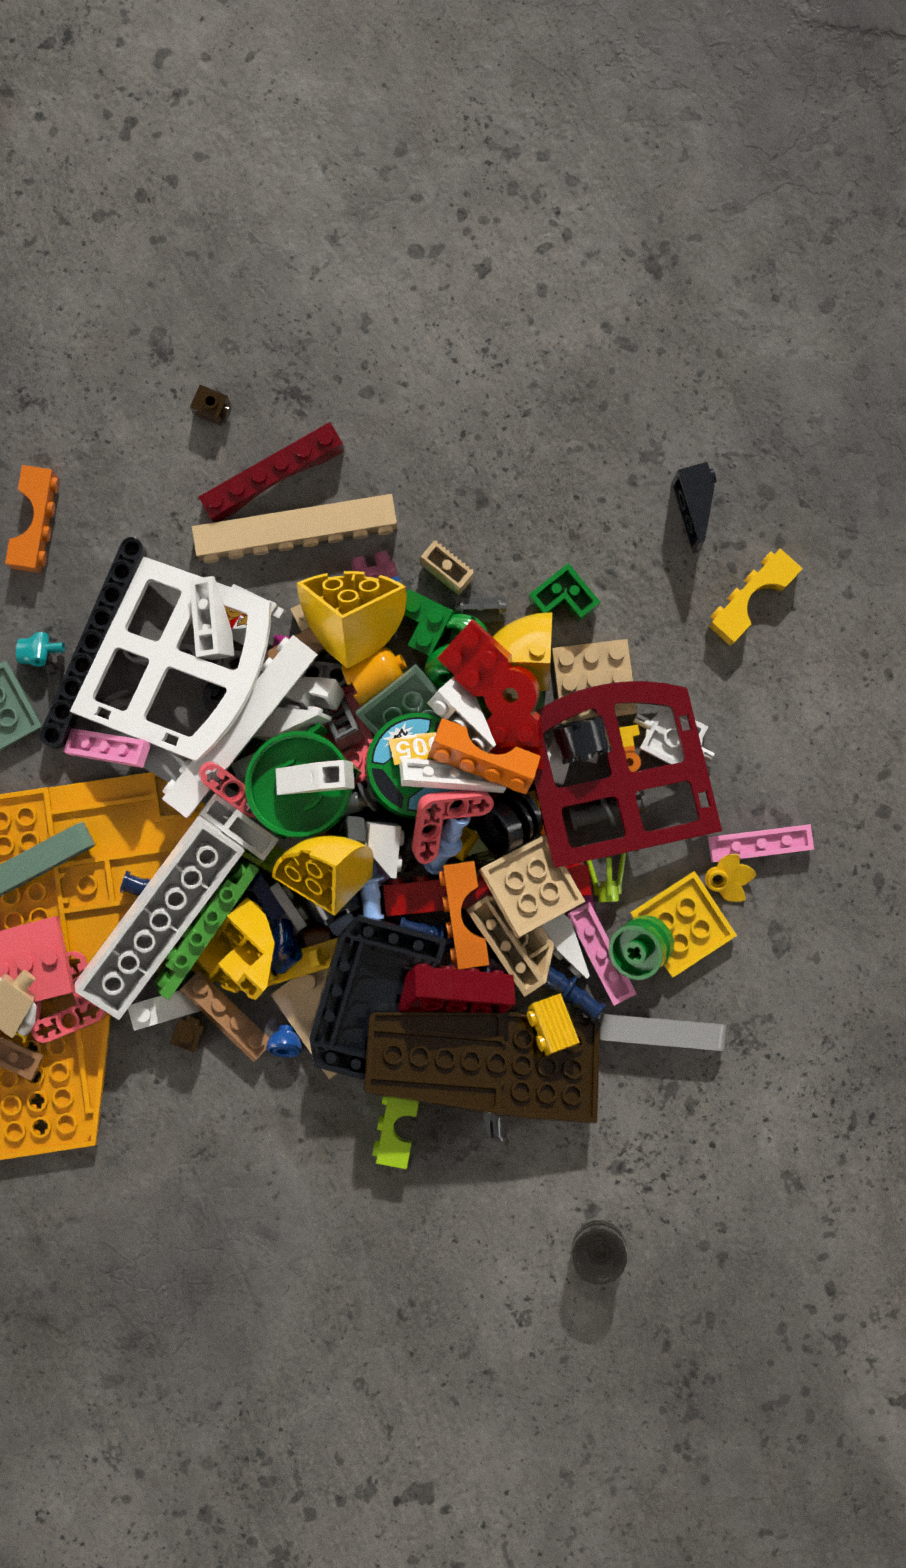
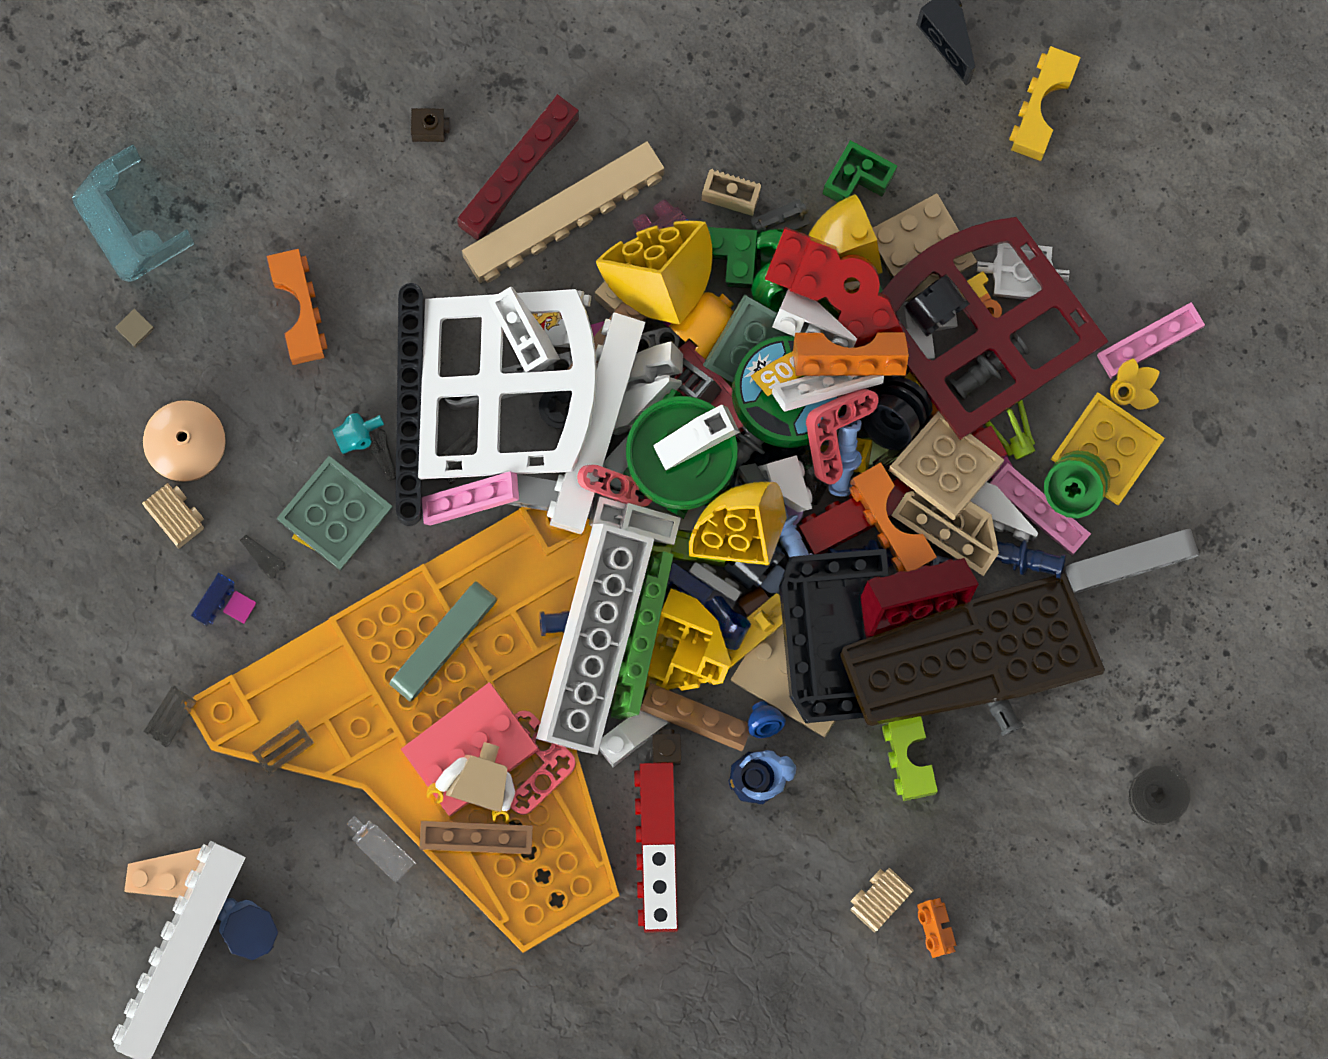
camera: 25 degrees left, 5 degrees down
yellow brick [527,993,580,1056] -> none
none -> brick [634,763,678,933]
none -> piece [728,750,796,805]
none -> tan brick [851,868,914,933]
none -> orange hinge [917,898,957,958]

